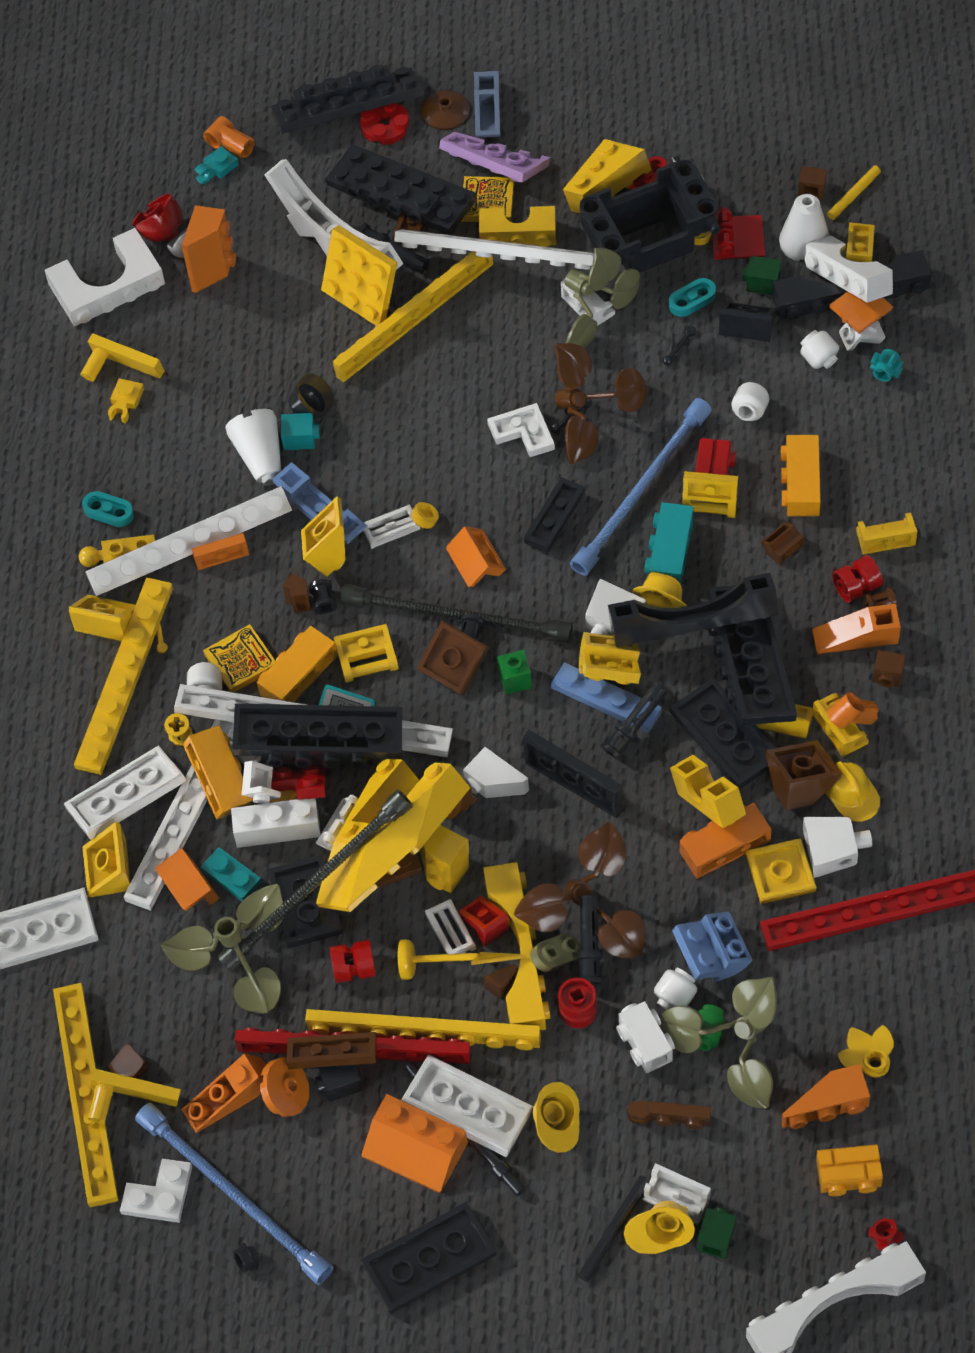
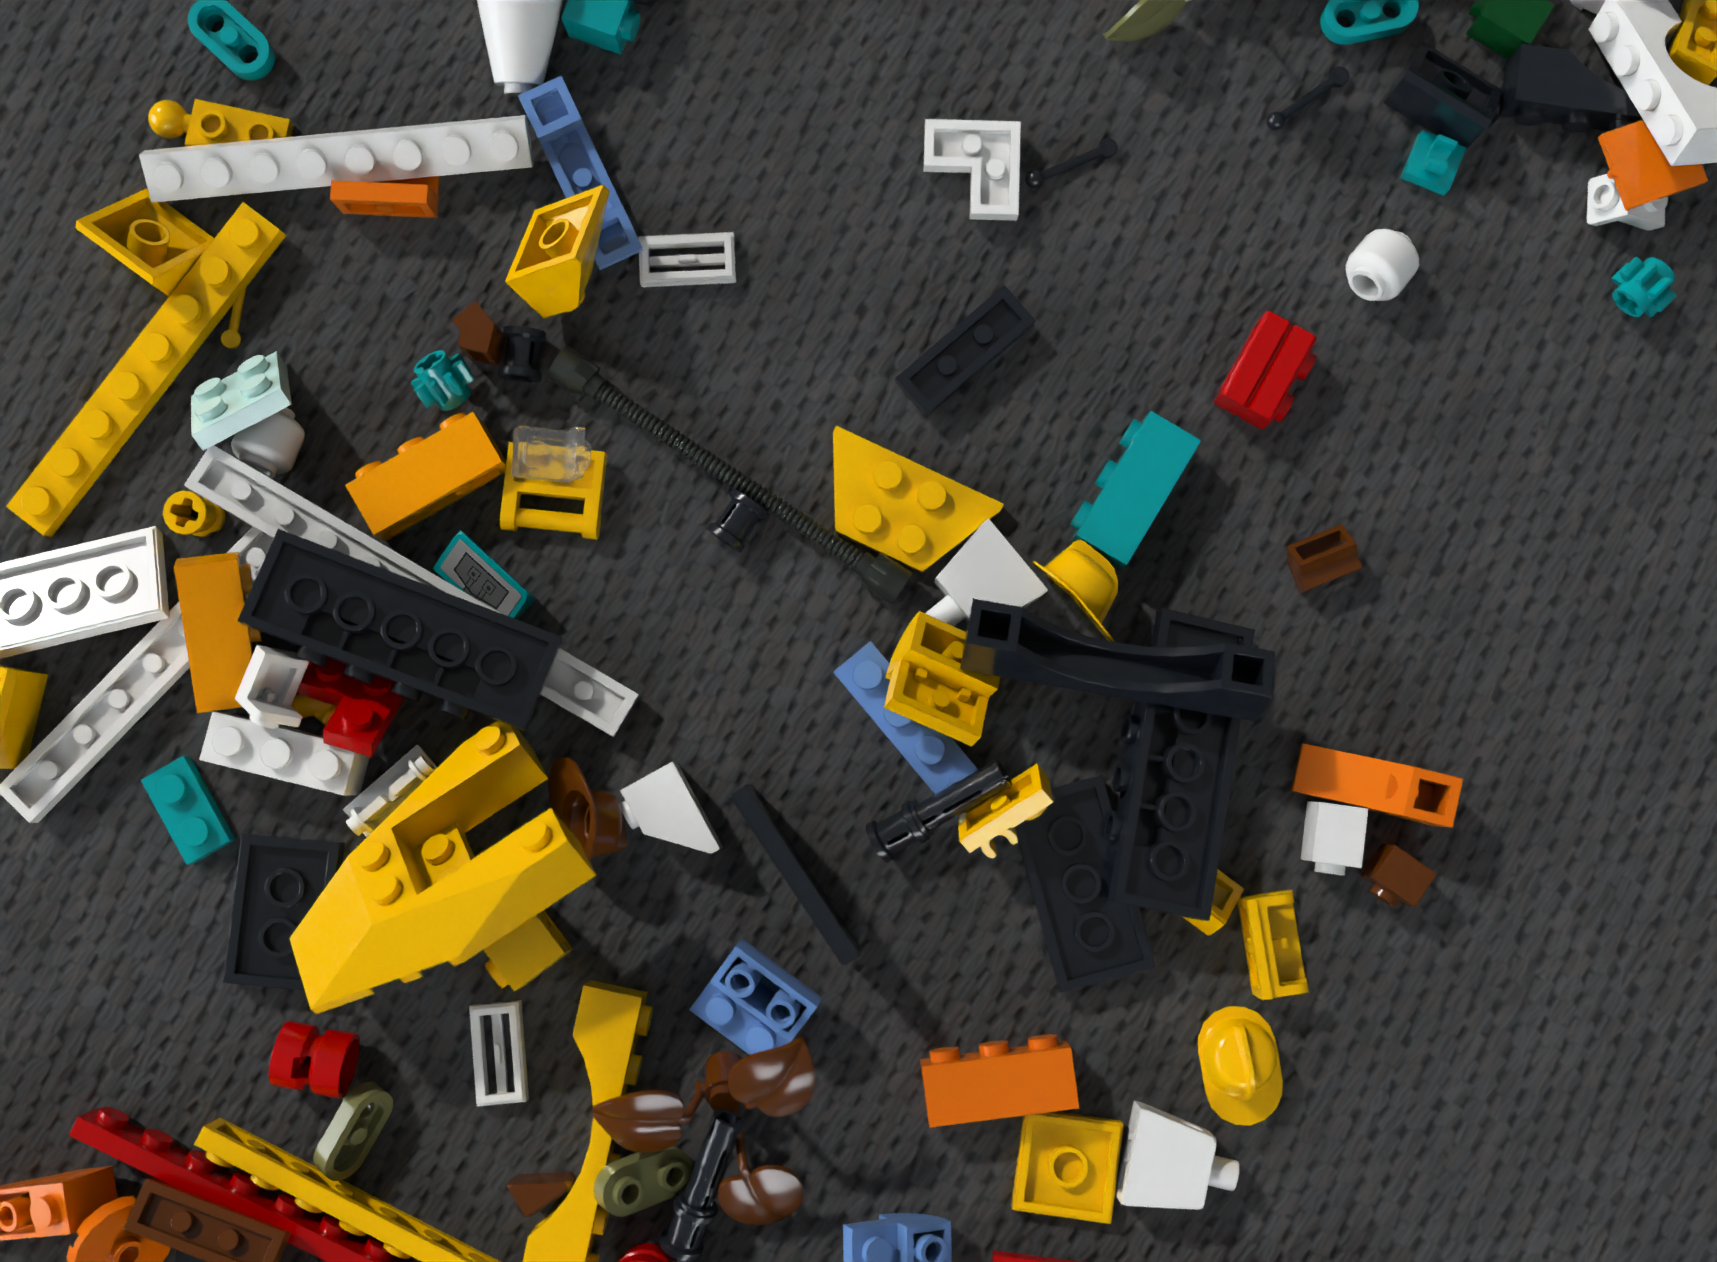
camera: 15 degrees right, 25 degrees up
orange panel [155,848,220,911] -> none
olive plant [161,884,283,1014] -> none
yellow tile [203,624,276,693] -> none
pearl dark grey hose [218,789,413,972] -> none
yellow piece [398,939,525,980] -> none
yellow tile [411,502,439,529] -> none
reddish brown plate [416,620,489,695] -> none
orange panel [446,526,506,587] -> none
red slope [458,896,509,947] -> none
green brick [497,650,532,695] -> none
reddish brown plant [554,343,647,464] -> none
medium blue hose [570,398,712,576] -> none
yellow arch [670,755,746,828] -> none
yellow plate [682,471,738,518] -> none
reddish brown slope [766,740,842,811] -> none
light orange brick [781,435,820,516] -> none
white head [800,330,839,369] -> none
orange piece [827,692,879,729] -> none
red wheel [832,555,883,603] -> none
yellow hinge [856,513,917,555] -> none
reddish brown bush [863,587,898,609] -> none
none -> light aqua plate [191,351,292,451]
none -> olive plate [314,1082,393,1181]
none -> teal gear [411,350,475,411]
none -> clear bracket [512,425,591,483]
none -> medium blue brick [689,938,822,1055]
none -> yellow wing [833,426,1004,573]
none -> yellow plate [957,763,1053,859]
none -> white brick [1301,801,1368,876]
none -> teal tile [1400,130,1466,196]

